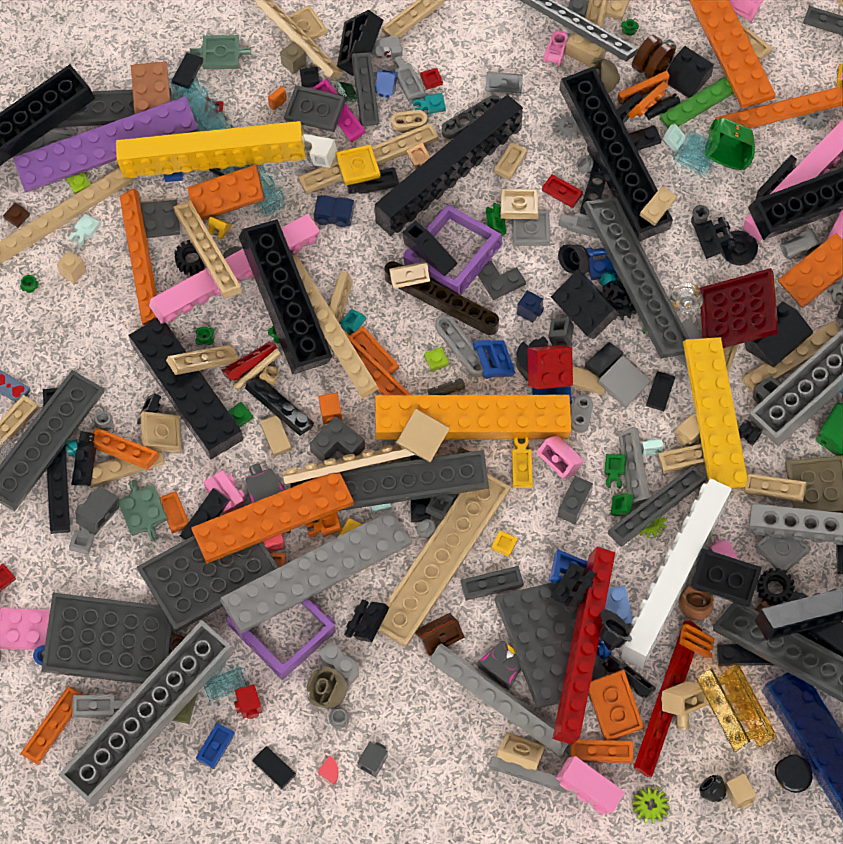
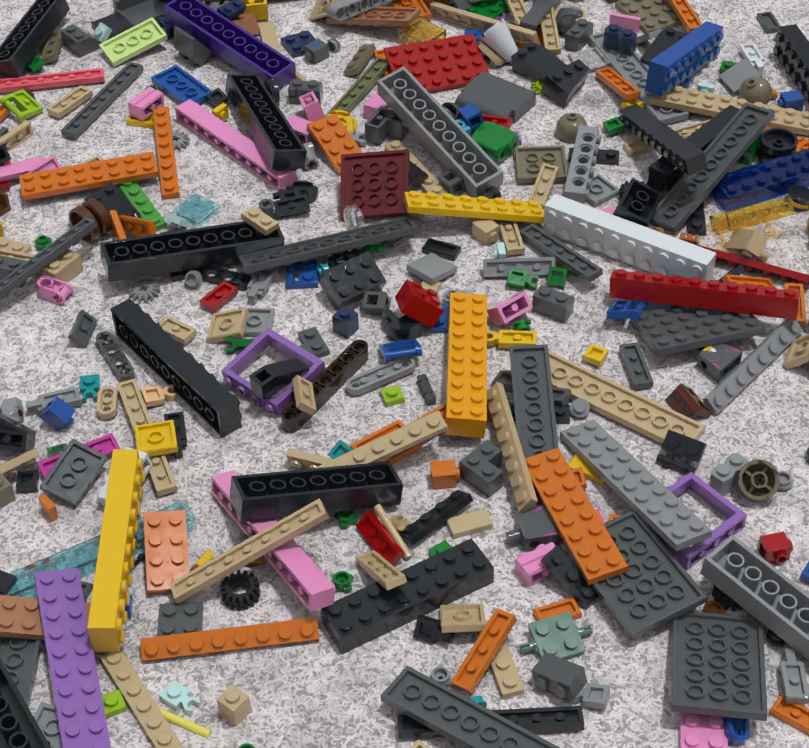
camera: 85 degrees left, 20 degrees down
black hinge [71,431,97,486] -> none
dark blue brick [314,195,354,227] -> none
dark grey plate [351,53,380,126] -> none
tan tile [396,409,450,463] -> none
red tile [420,68,443,90] -> none
black plate [551,563,596,609] -> none
black piece [558,244,590,274] -> none
black tile [585,342,624,378] -> none
dark tan cylinder [591,58,620,93] -> none
black piece [599,609,632,651] -> none
green piece [705,118,755,170] -> none
black plate [756,155,797,199] -> none
none -> light yellow bar [158,707,212,739]
none -> green plate [512,319,531,331]

